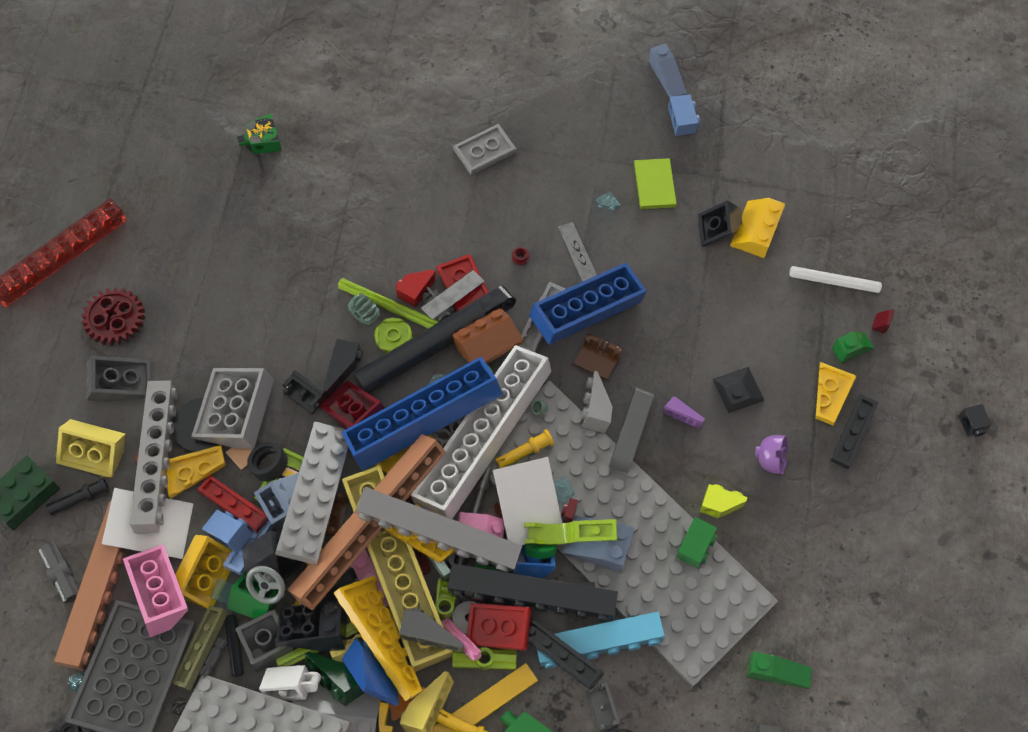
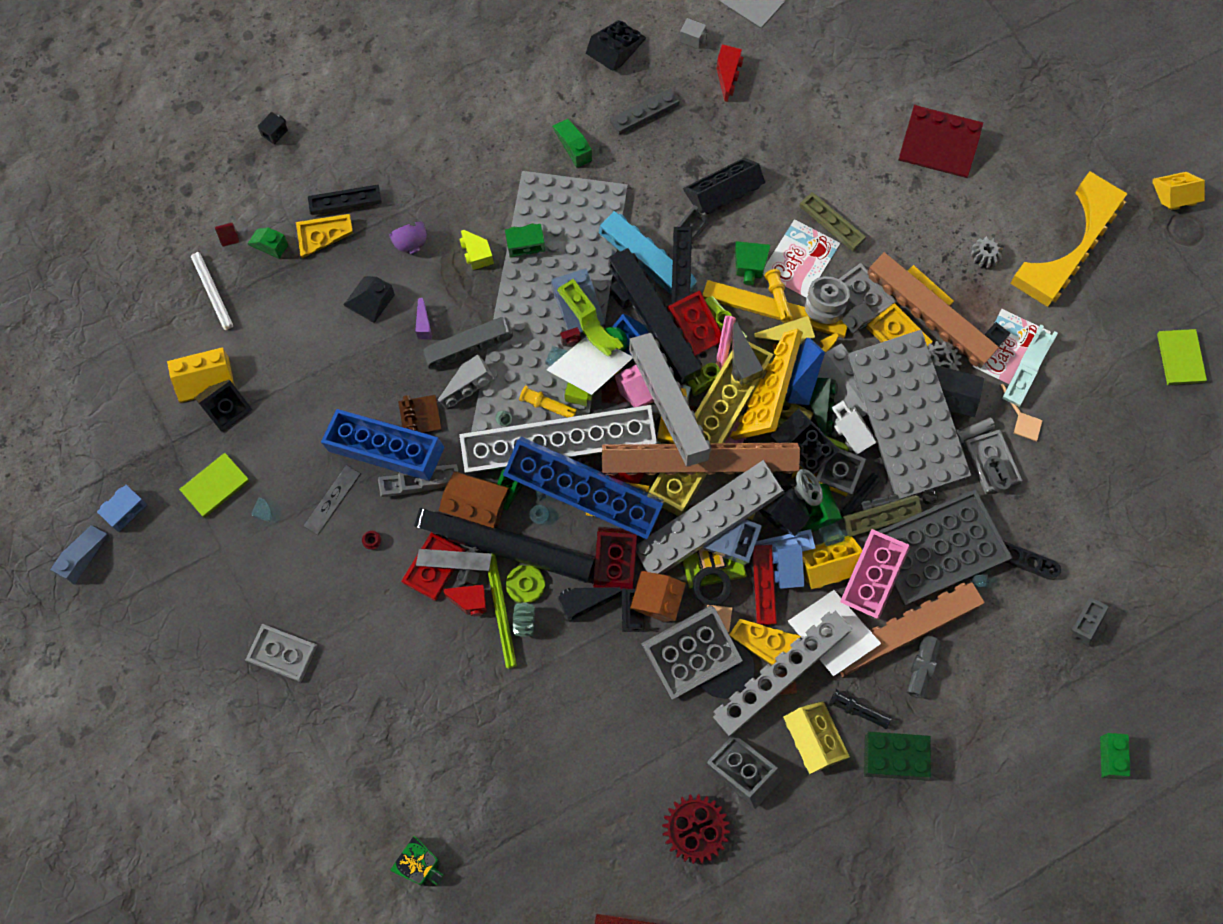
camera: 125 degrees left, 5 degrees up
none -> dark orange slope [631,571,686,622]

